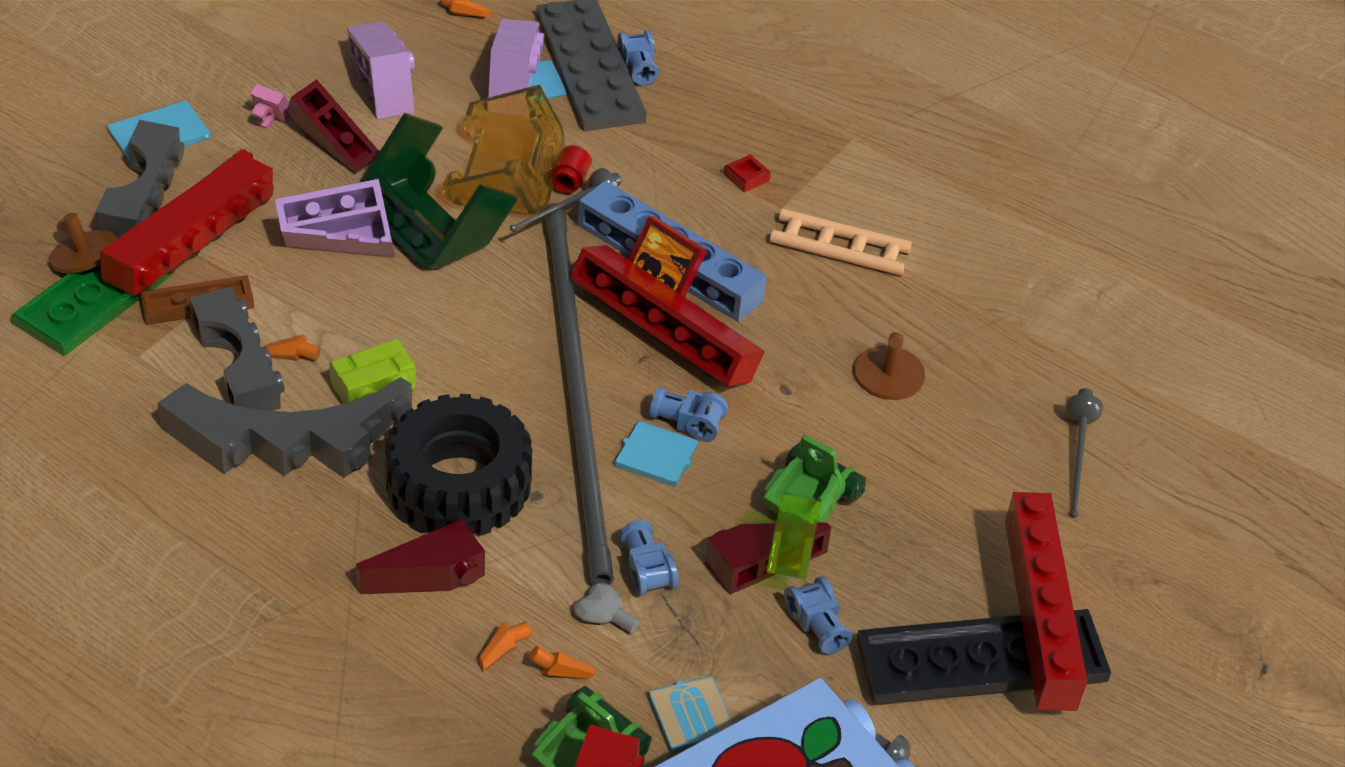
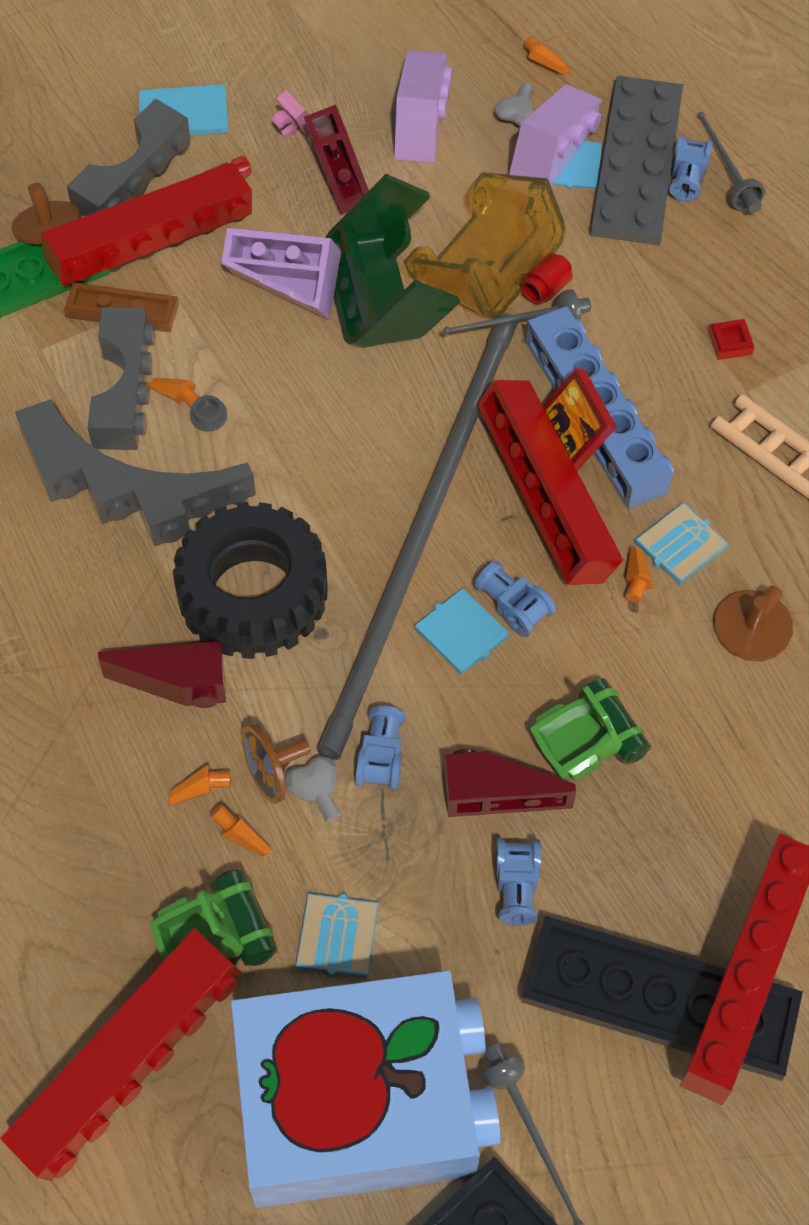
camera: 30 degrees right, 15 degrees up
lime brick [329,338,416,404] -> none
clear neon green slope [767,492,823,580] -> none
none -> dark grey plate [190,395,227,431]
none -> shield [241,723,311,804]
none -> light grey rock [495,83,535,126]
none -> orange bar [625,547,654,603]
none -> piece [635,502,729,585]
none -> dark grey sword [698,112,765,213]

